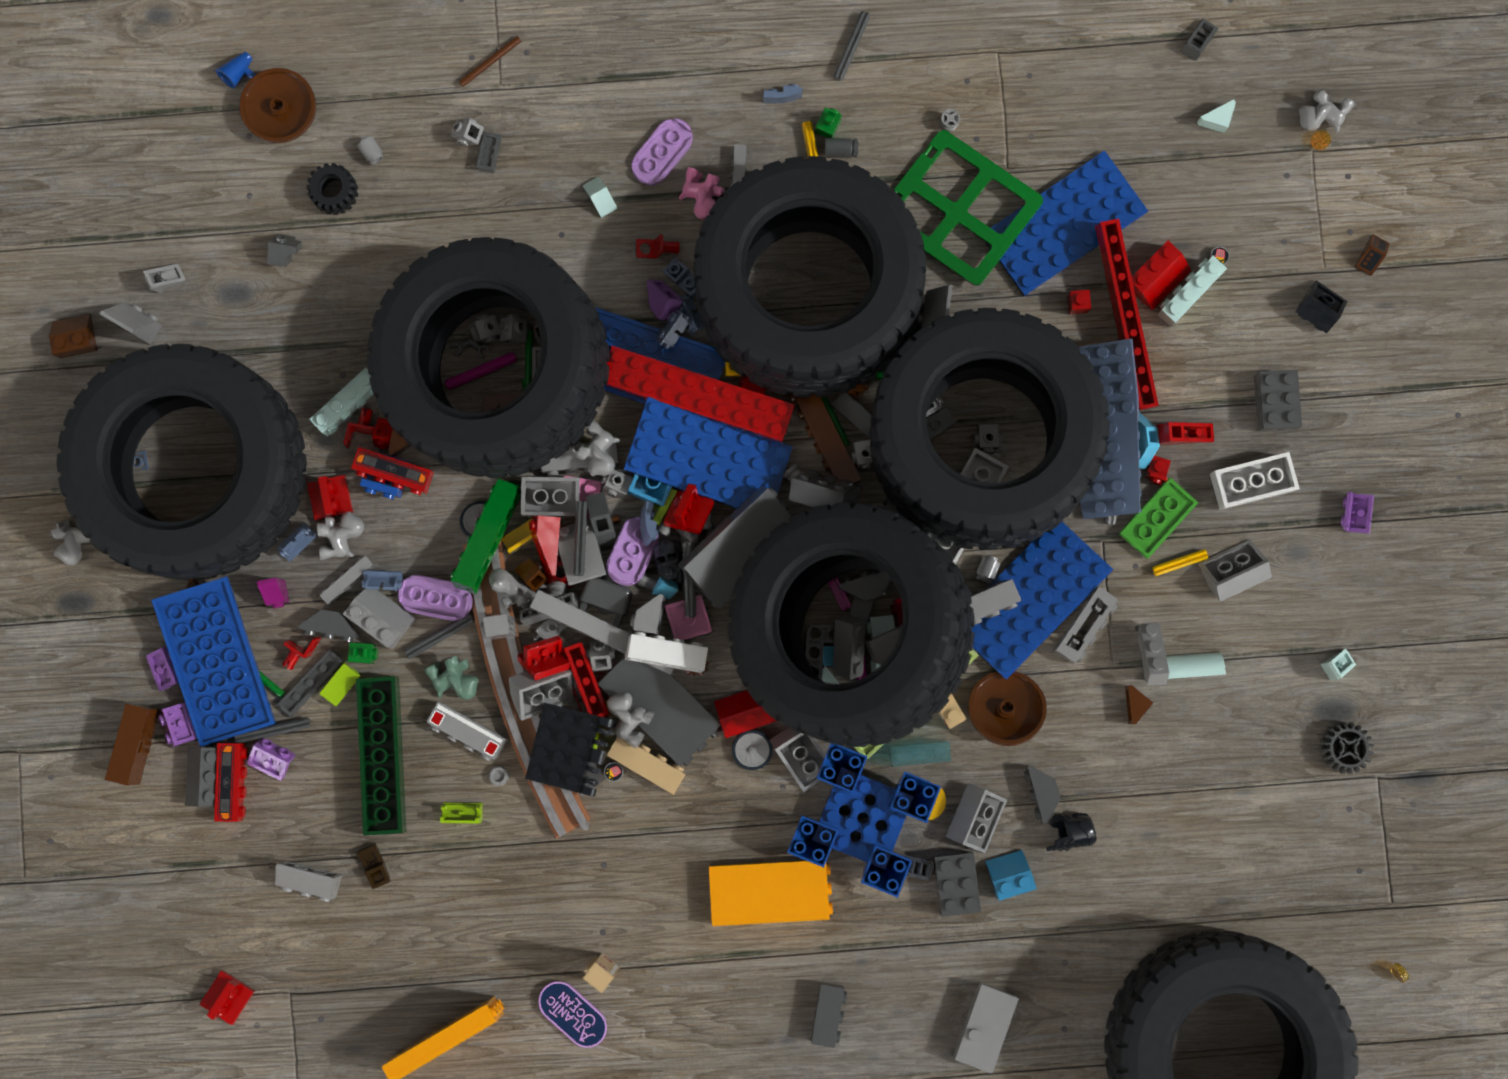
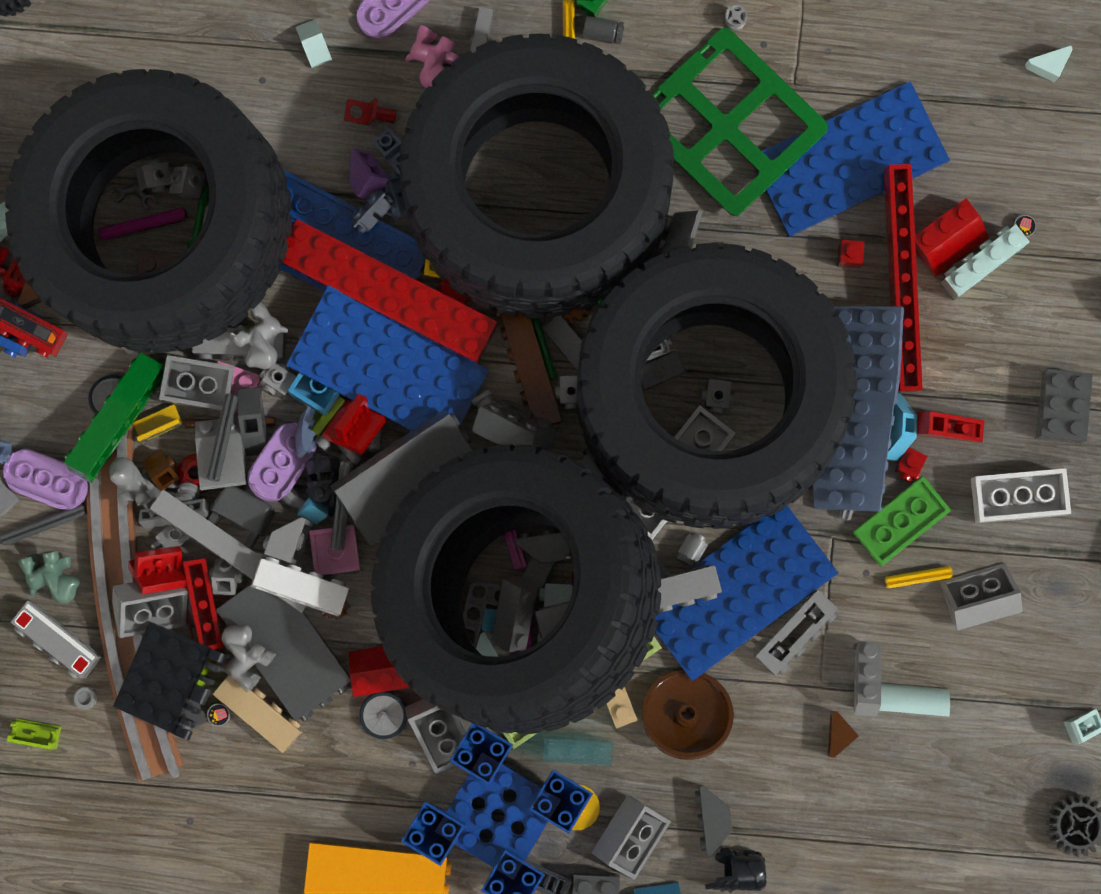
camera: 10 degrees right, 0 degrees up
light grey brick [481,614,517,640] -> none
slope [529,515,561,575] -> none

